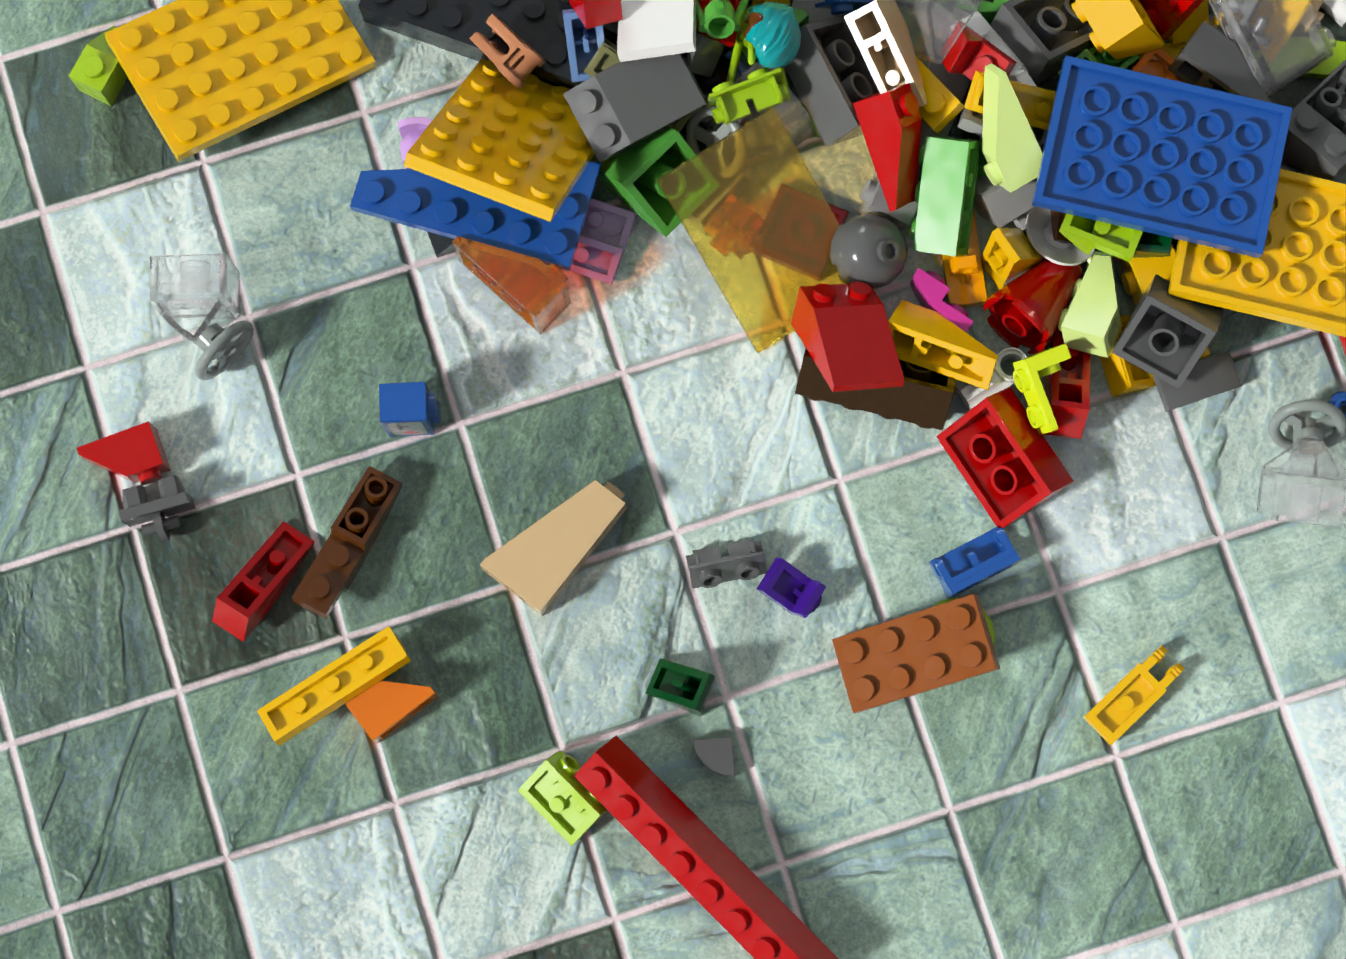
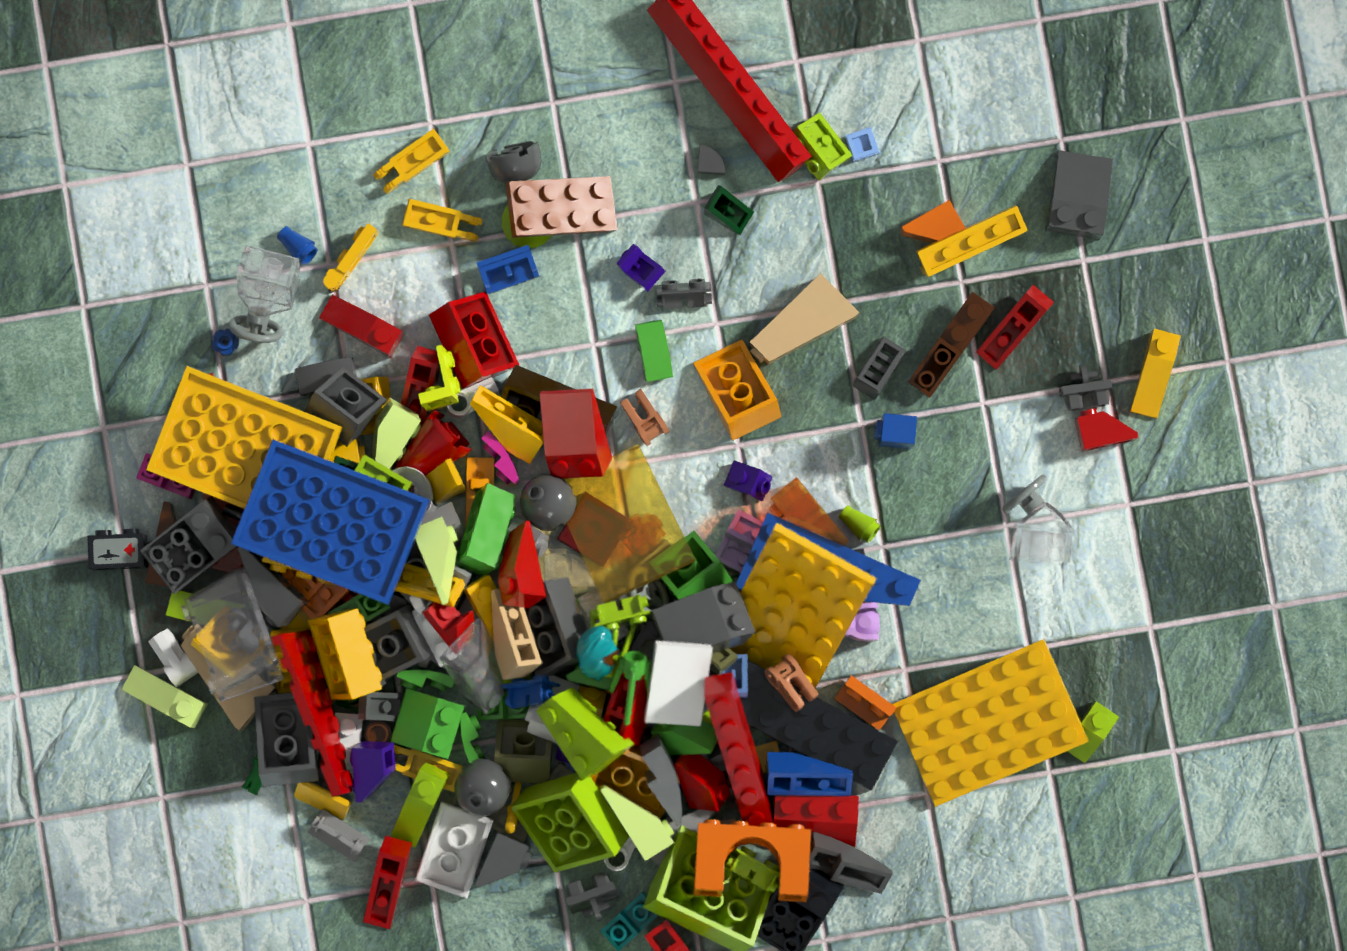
camera: 175 degrees left, 5 degrees up
none -> blue cone [277,226,318,265]
none -> red slope [319,294,404,358]
none -> yellow hinge [323,223,379,292]
none -> yellow hinge [402,199,483,242]
none -> dark grey cylinder [485,141,542,184]
none -> clear slope [544,548,627,588]
none -> nougat piece [620,389,670,447]
none -> bright green slope [635,320,673,382]
none -> light orange slope [693,340,782,441]
none -> dark purple bracket [723,460,772,501]
none -> orange bracket [835,675,897,730]
none -> lime cone [839,505,881,543]
none -> light blue tile [844,127,879,163]
none -> dark grey slope [853,336,906,399]
none -> dark grey slope [1046,150,1113,240]
none -> yellow slope [1130,329,1181,419]

